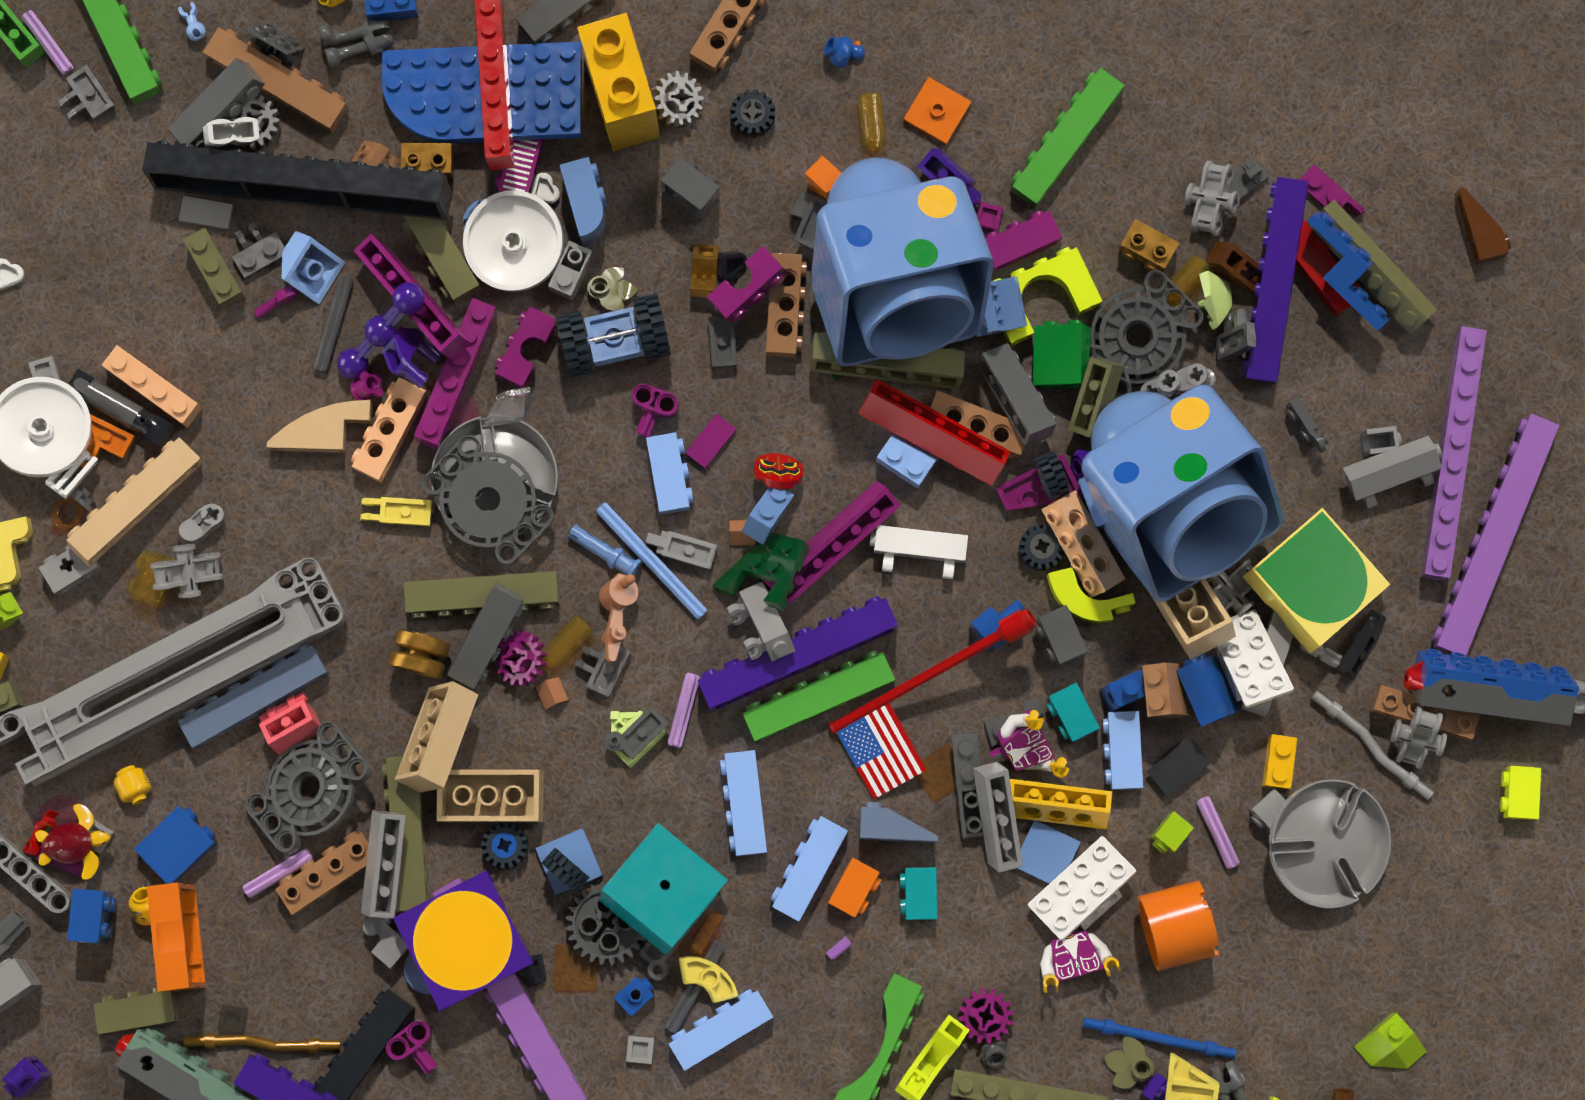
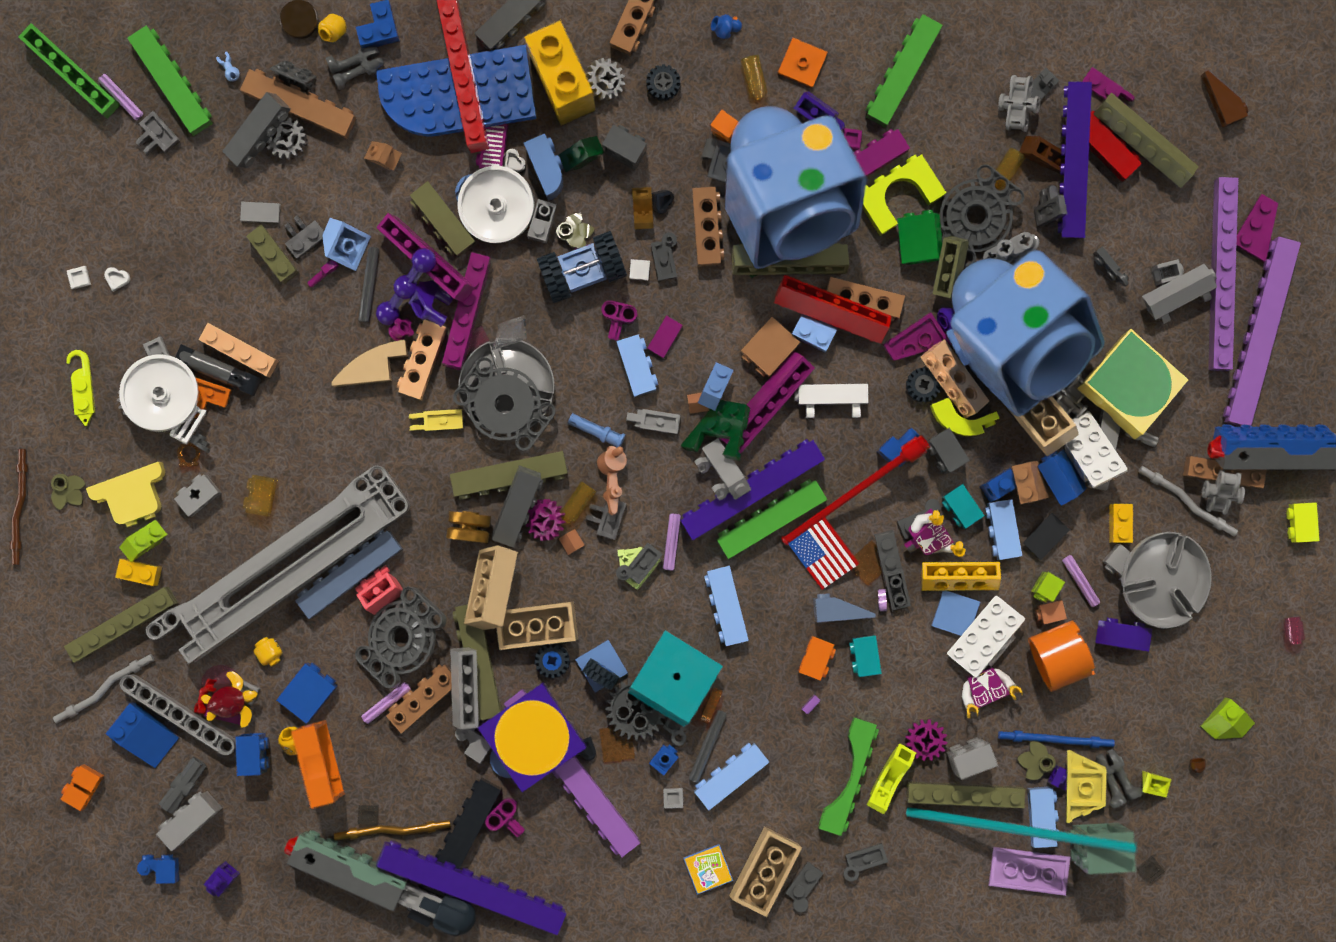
camera: 10 degrees left, 5 degrees up
tan brick [67,437,201,567] -> none
olive brick [94,988,179,1034] -> none
black piece [142,141,452,220] -> none
light grey axle [150,544,223,598] -> none
light grey piece [177,504,224,545] -> none
white brick [203,117,260,148] -> none
pearl gold brick [401,143,454,178] -> none
magenta arch [494,307,558,390] -> none
light blue axle [596,503,707,619] -> none
light yellow tile [679,956,738,1003] -> none
magenta arch [707,246,788,323] -> none
red tile [753,453,804,489] -> none
light blue brick [770,816,848,922] -> none
light grey brick [973,762,1023,873] -> none
medium blue bracket [977,276,1027,337] -> none
dark grey brick [977,343,1056,447] -> none
dark grey plate [981,1042,1007,1067] -> none
black wheel [1034,451,1070,501] -> none
pearl gold brick [1119,219,1179,273] -> none
yellowish green slope [1198,271,1232,330] -> none
blue bracket [1307,211,1389,331] -> none
black hinge [1339,610,1387,680] -> none
none -> dark green brick [558,136,604,172]
none -> white tile [629,259,650,281]
none -> medium nougat brick [741,317,800,378]
none -> lavender tile [878,589,887,611]
none -> light grey brick [946,737,998,780]
none -> nougat brick [1035,600,1067,624]
none -> dark purple brick [1095,618,1152,652]
none -> magenta wing [1236,194,1278,262]
none -> clear pink brick [1283,617,1305,645]

